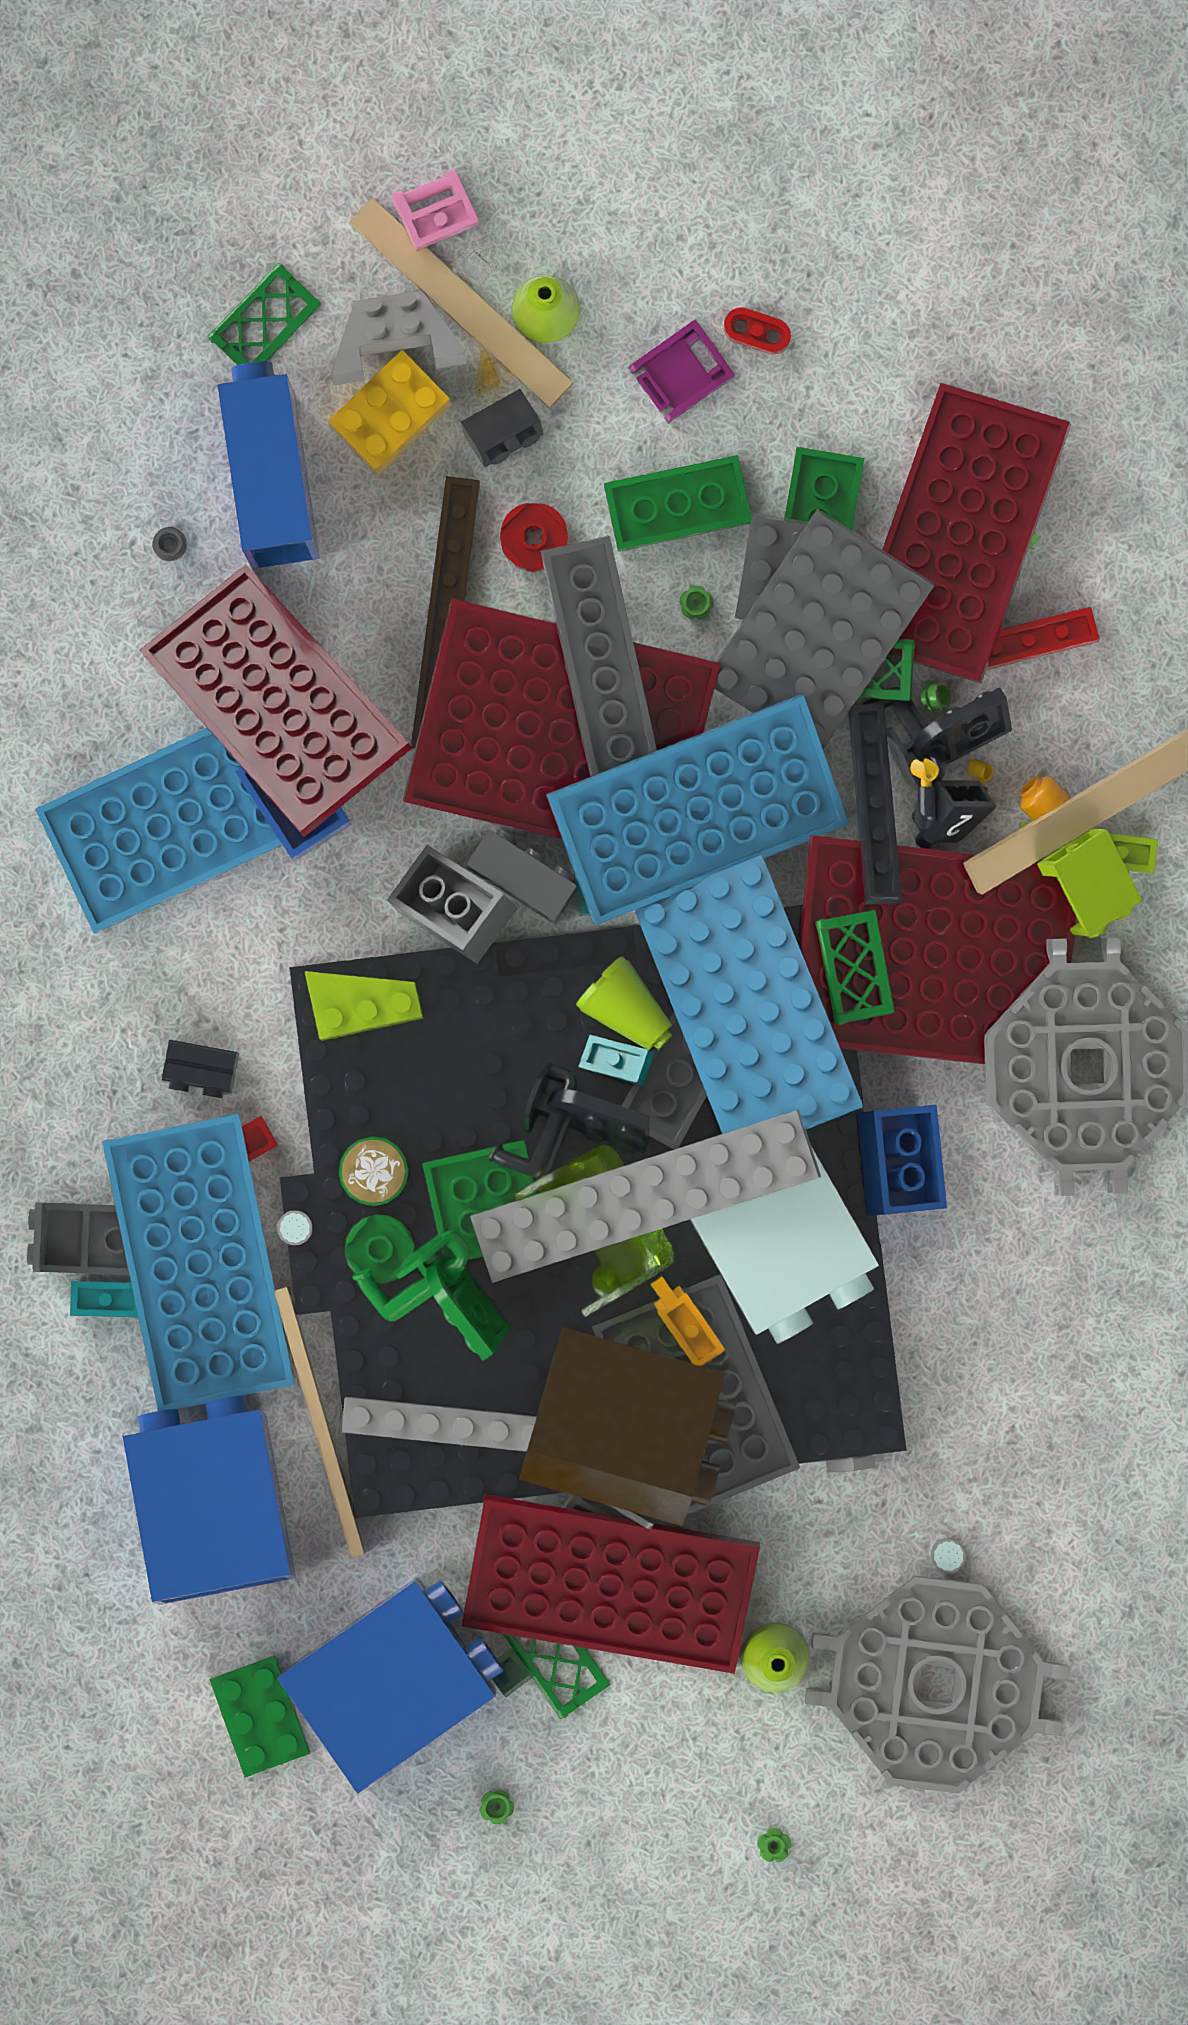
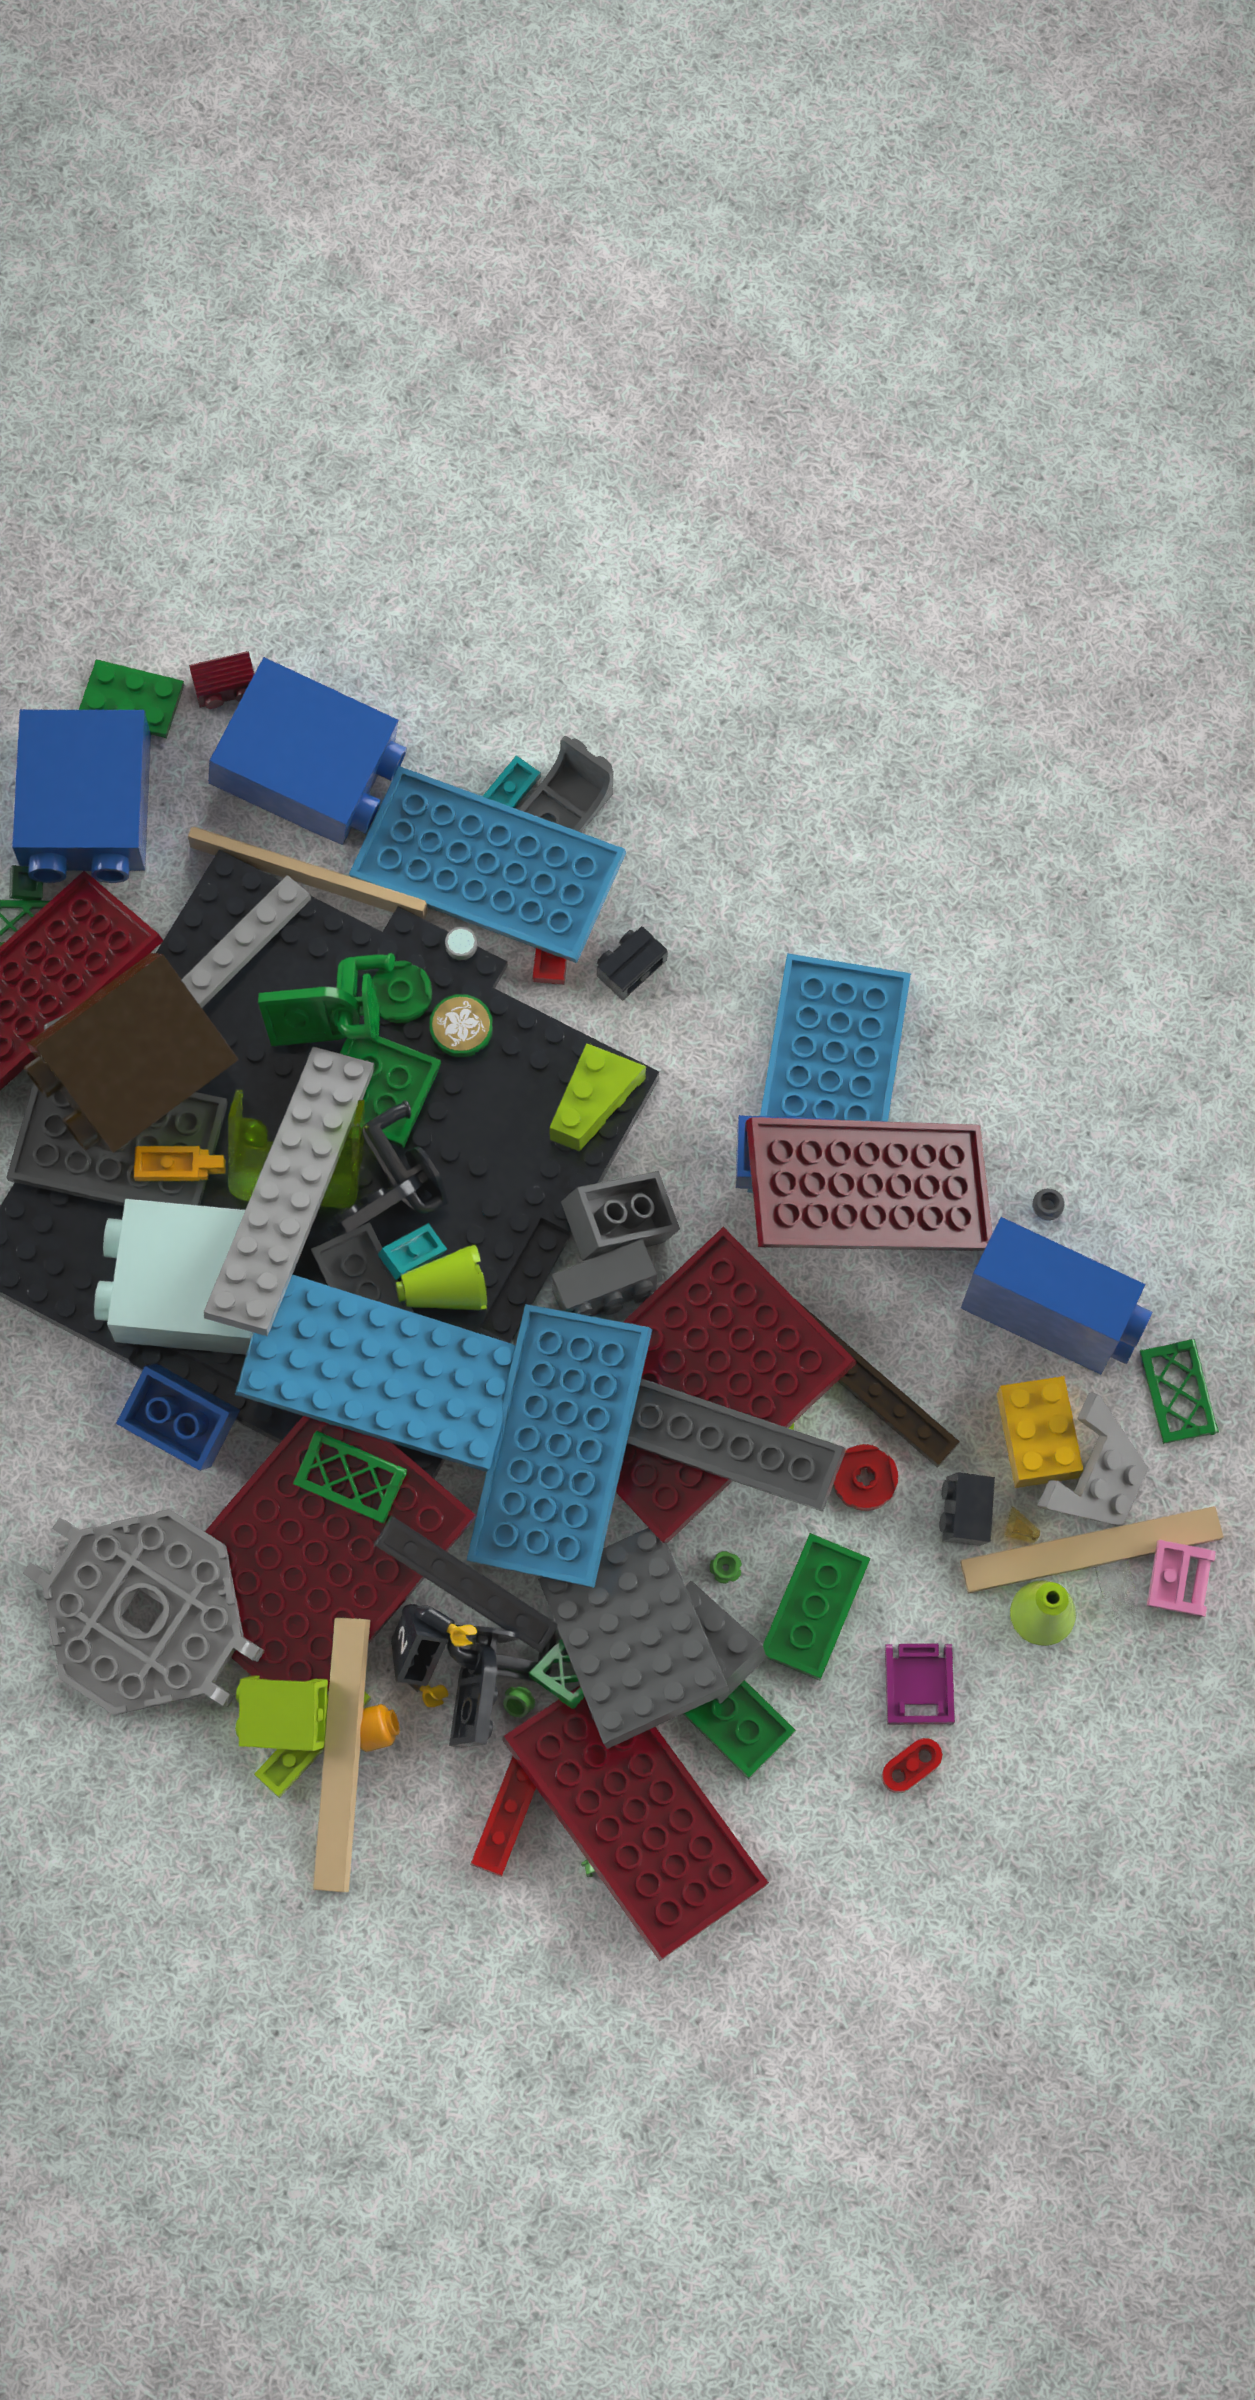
camera: 120 degrees right, 15 degrees down
none -> dark red brick [189,651,255,709]

